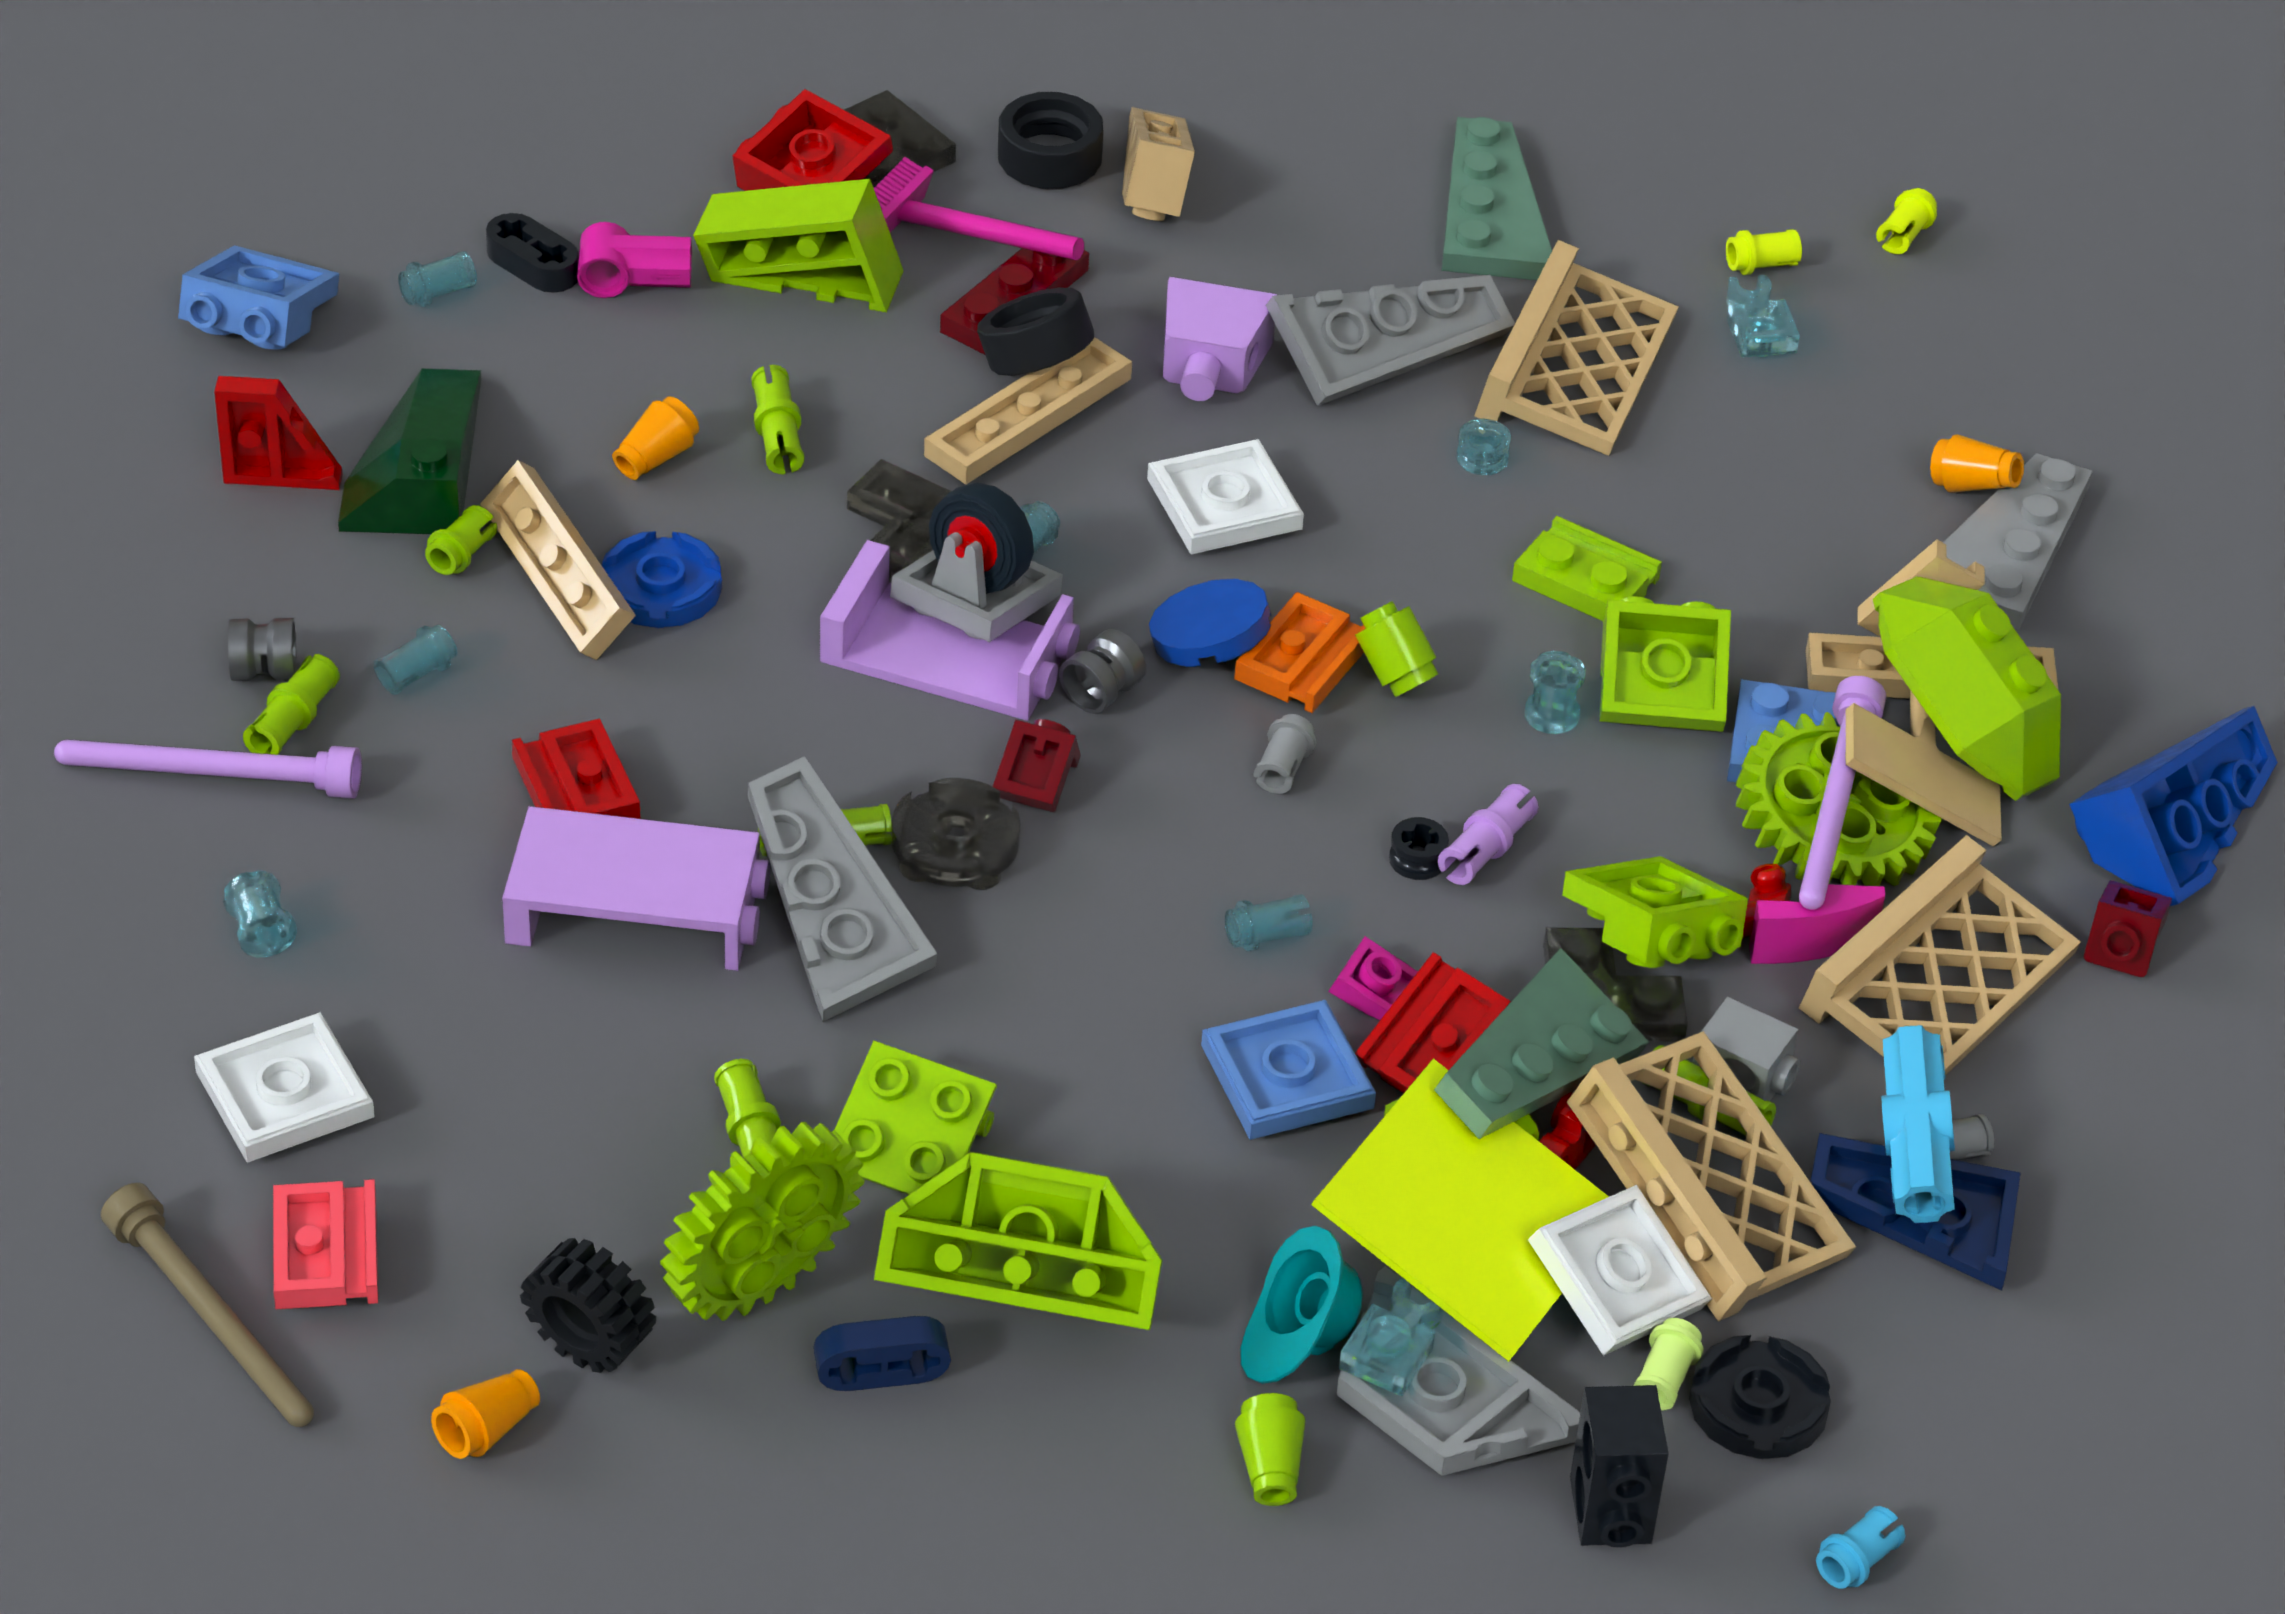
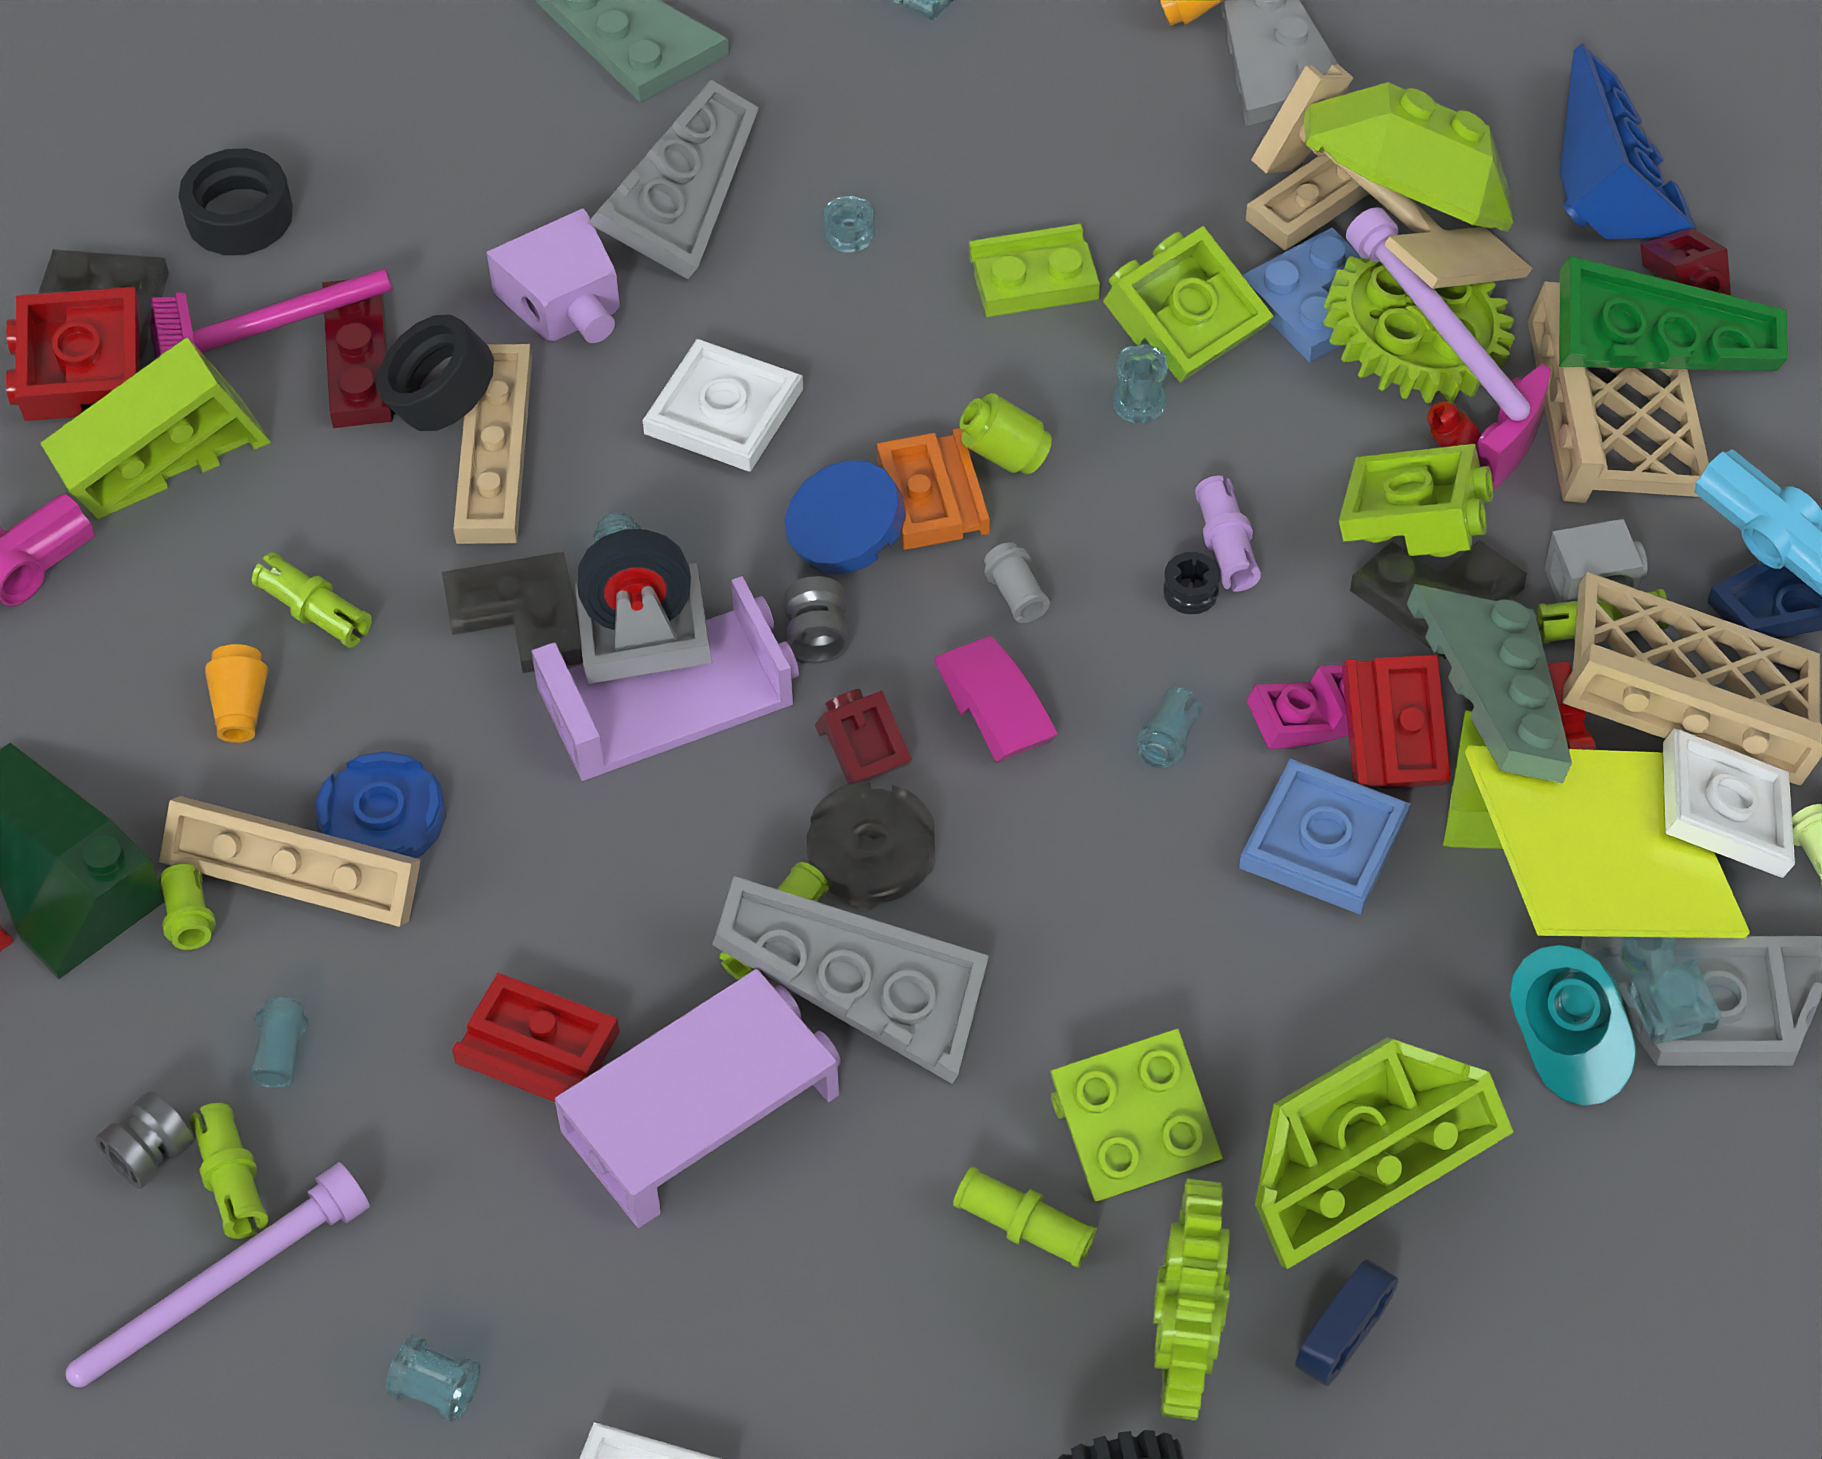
camera: 40 degrees left, 10 degrees up
tan slope [1122,107,1195,221] -> none
lime cone [1235,1393,1306,1506] -> none
tan fence [1474,240,1679,456] -> none
none -> dark pink slope [934,636,1058,764]
none -> green wing [1559,256,1788,371]

